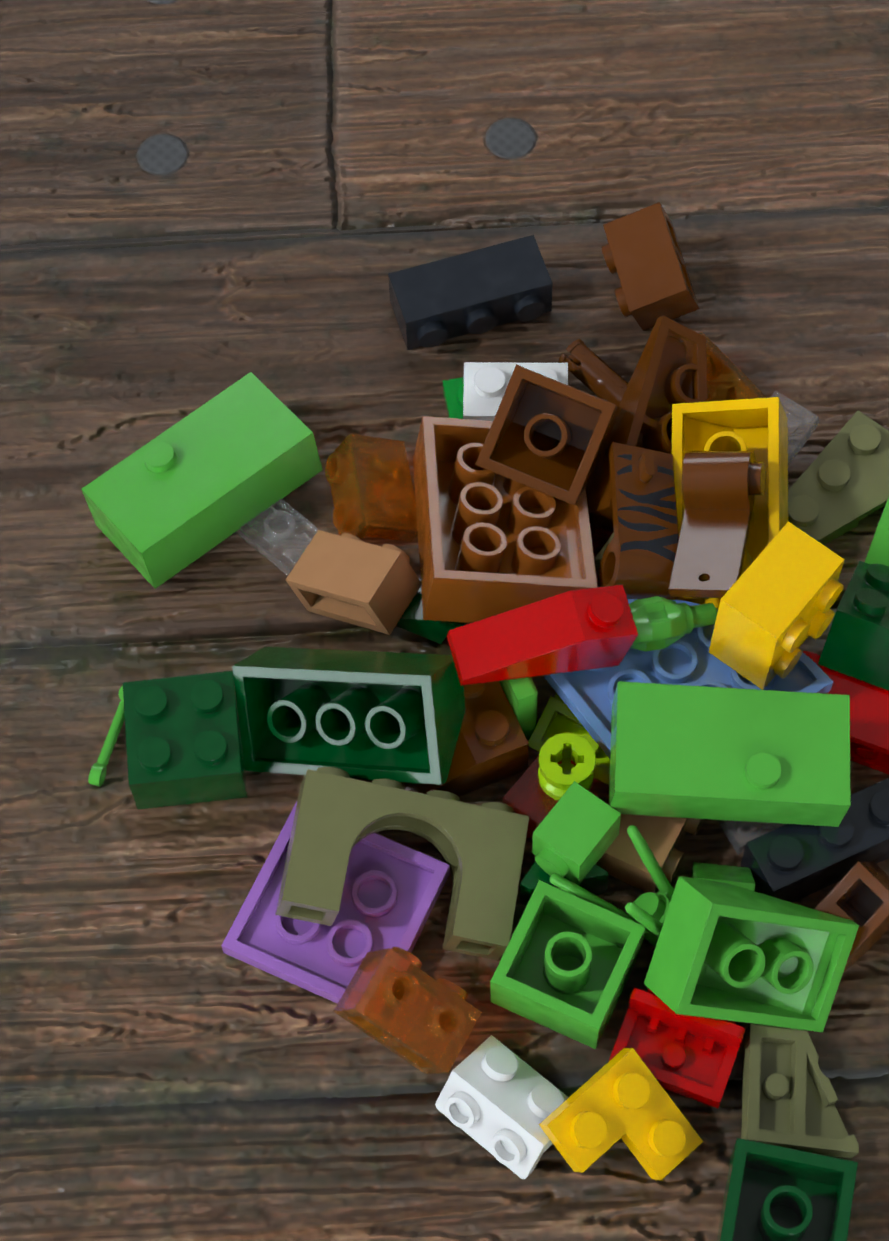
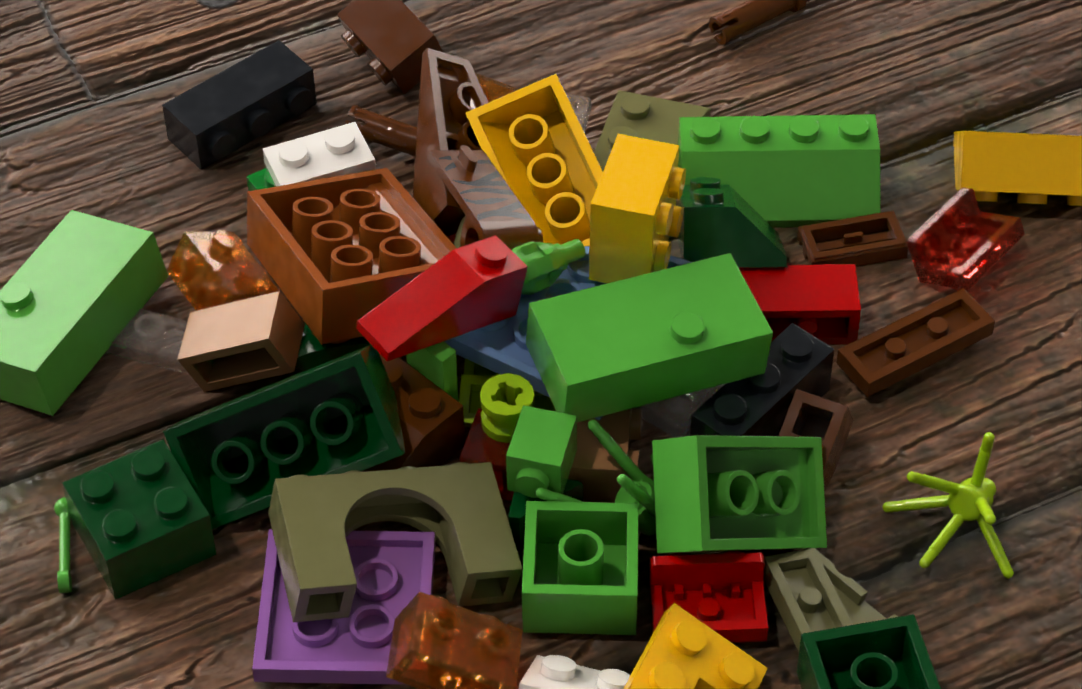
camera: 25 degrees left, 15 degrees down
reddish brown slope [475,364,621,506] -> none
reddish brown door [669,451,766,599] -> none

